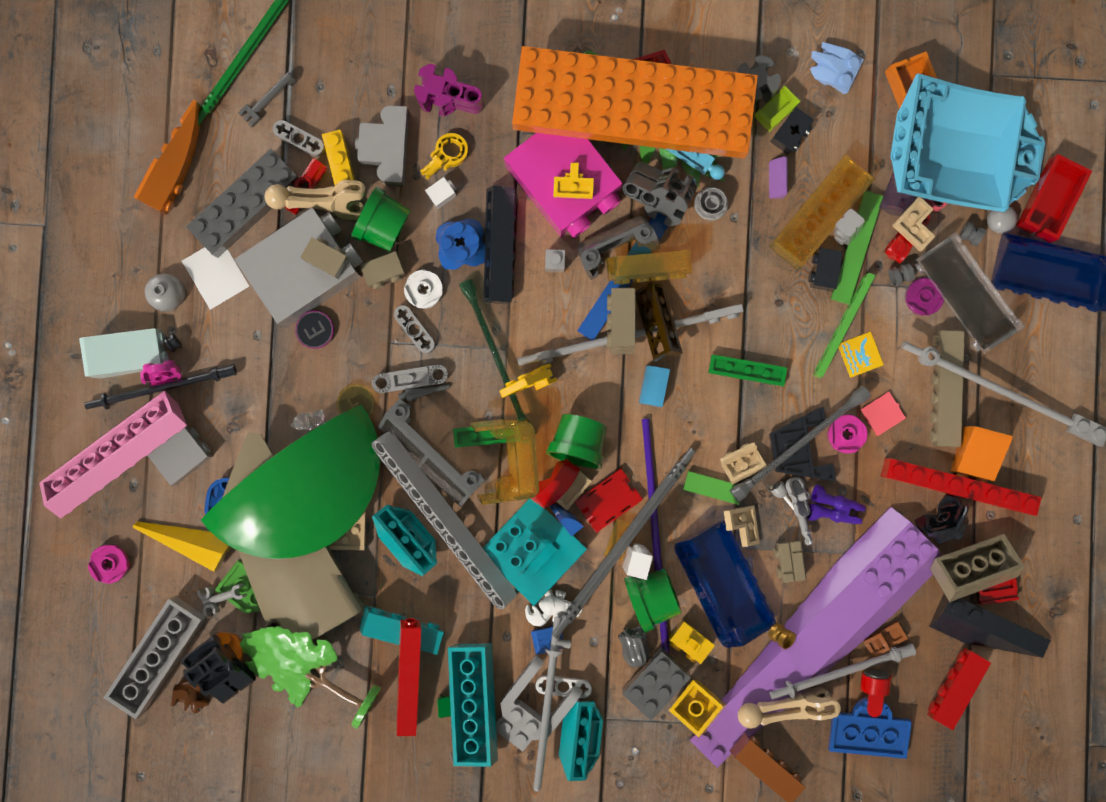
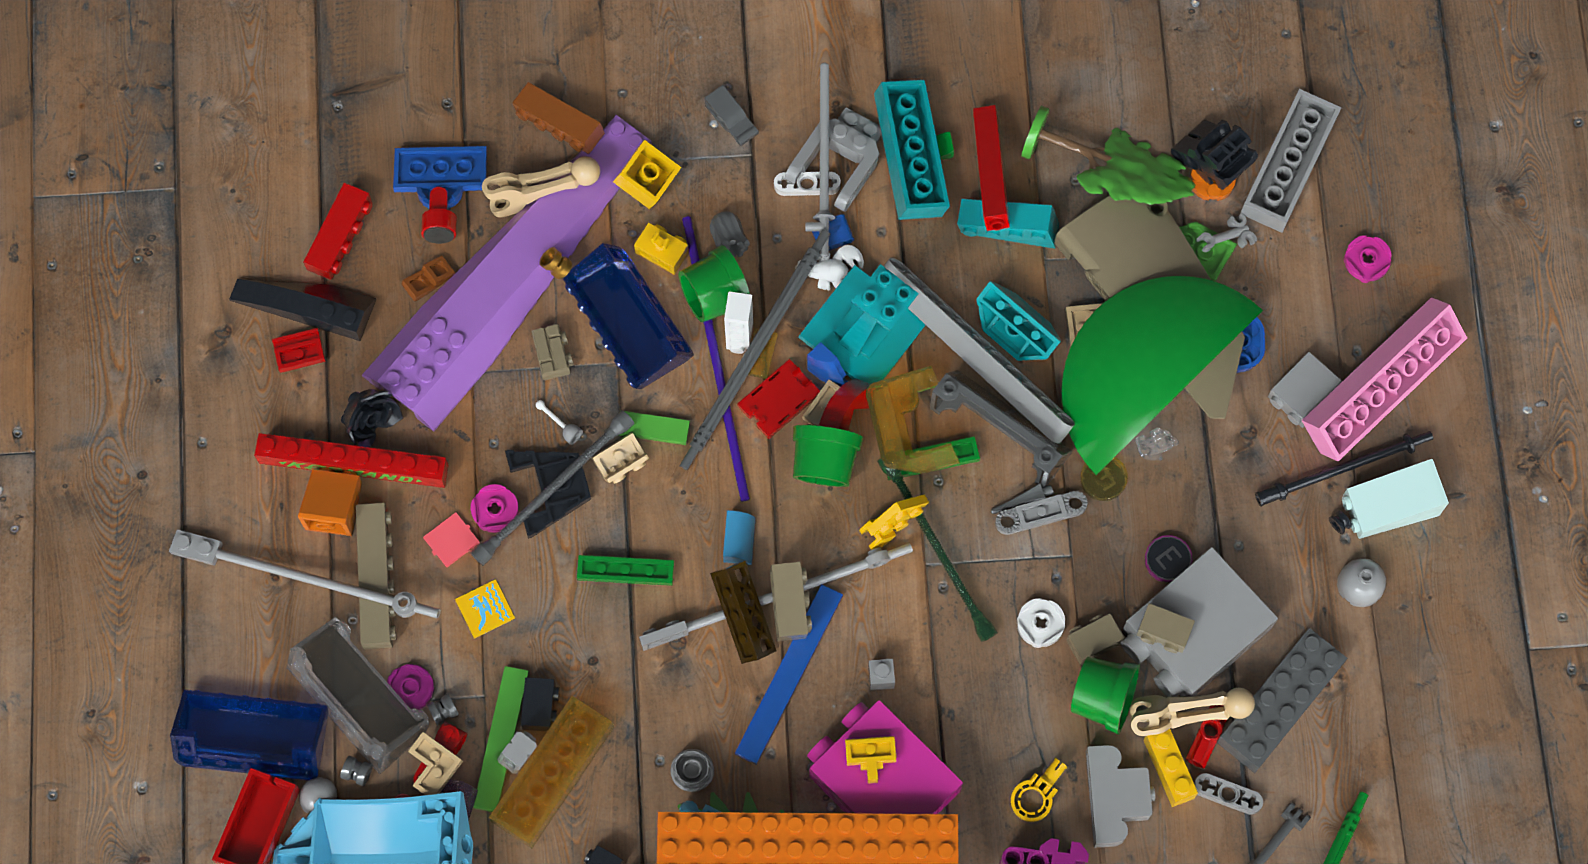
camera: 175 degrees right, 15 degrees down
yellow wedge [133,521,231,572] -> none
orange wedge [134,100,202,215] -> none
dark pink plate [140,360,181,386] -> none
reddish brown animal [171,679,210,714] -> none
white sticker [182,247,249,310] -> none
light grey beam [394,305,435,354] -> none
white brick [425,177,456,209] -> none
blue brick [436,219,485,270] -> none
black brick [483,185,517,304] -> none
teal wedge [559,701,603,781] -> none
dark grey windscreen [578,216,660,280] -> none
clear yellow piece [606,250,692,284] -> none
dark grey brick [622,646,691,720] -> none
dark grey connector [623,162,698,227] -> none
tan plate [724,505,760,547] -> none
medium lavender slope [769,157,787,199] -> none
light grey bar [770,643,916,699] -> none
light grey piece [786,477,813,546] -> none
dark purple piece [807,485,866,524] -> none
bright green tile [813,273,875,379] -> none
dark tan brick [930,534,1025,602] -> none
none -> dark grey piece [704,85,759,146]

